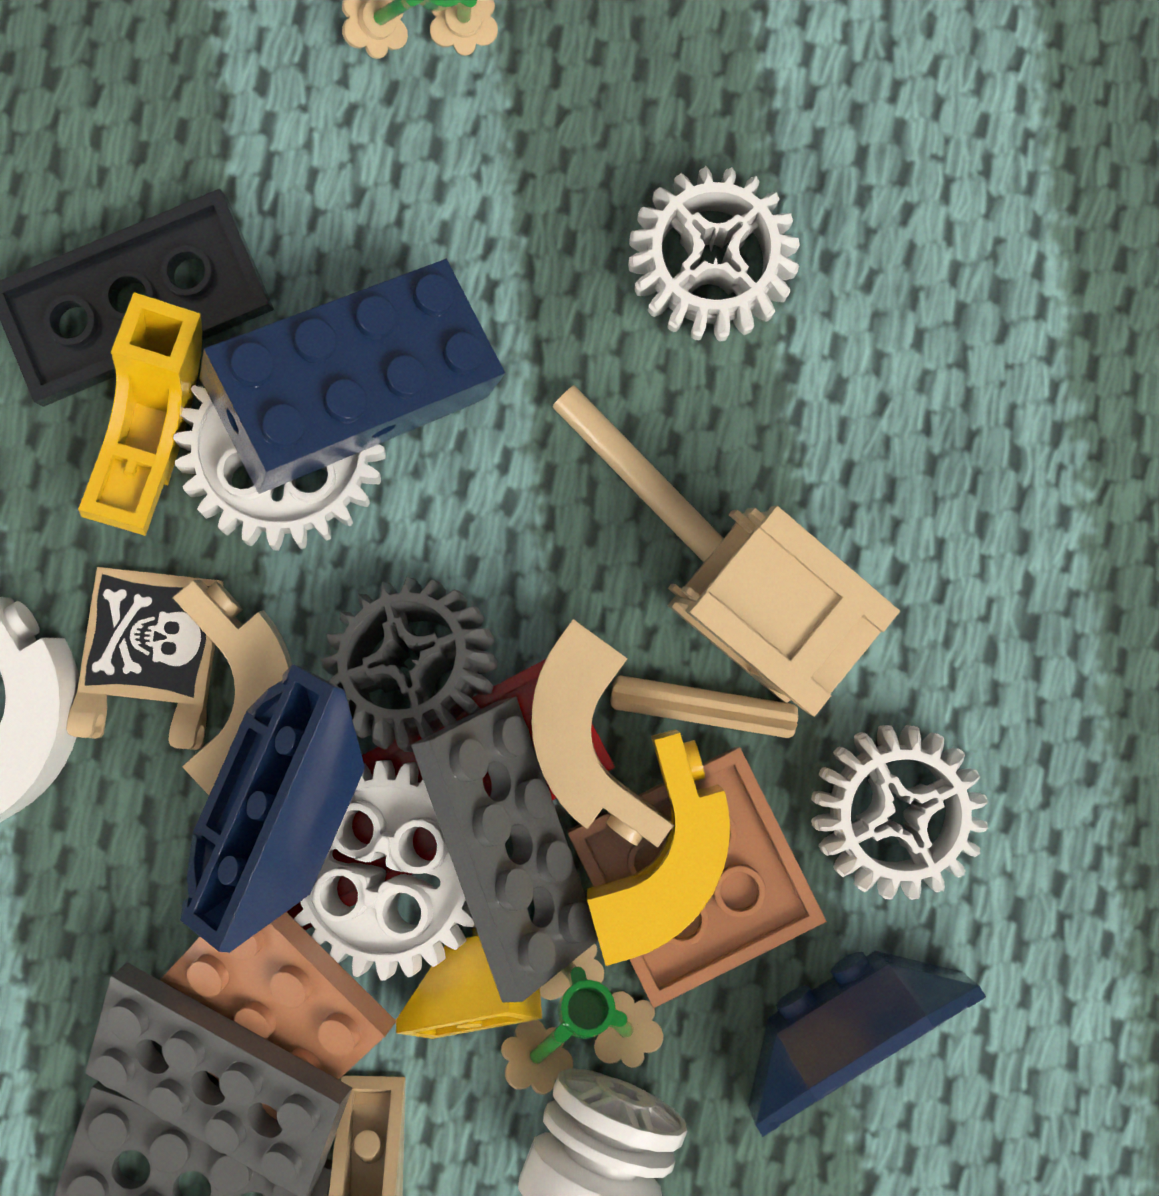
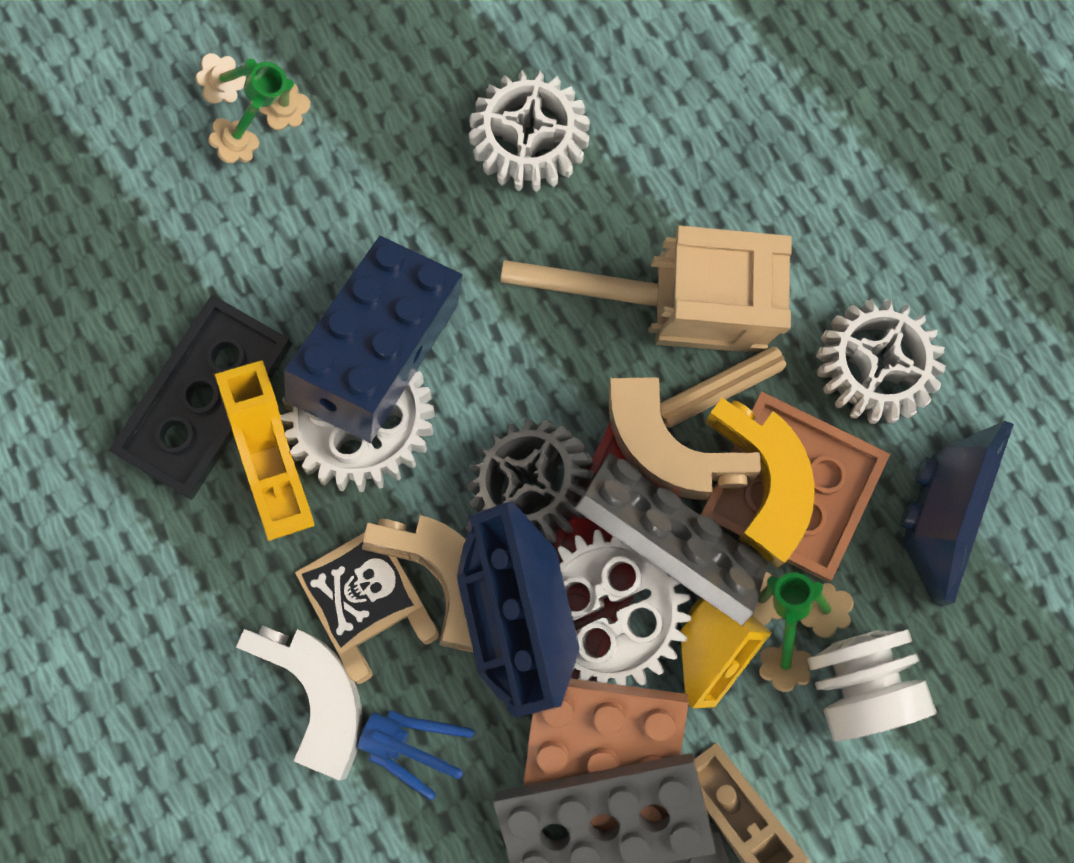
camera: 35 degrees left, 10 degrees down
none -> blue plant [358,710,475,800]

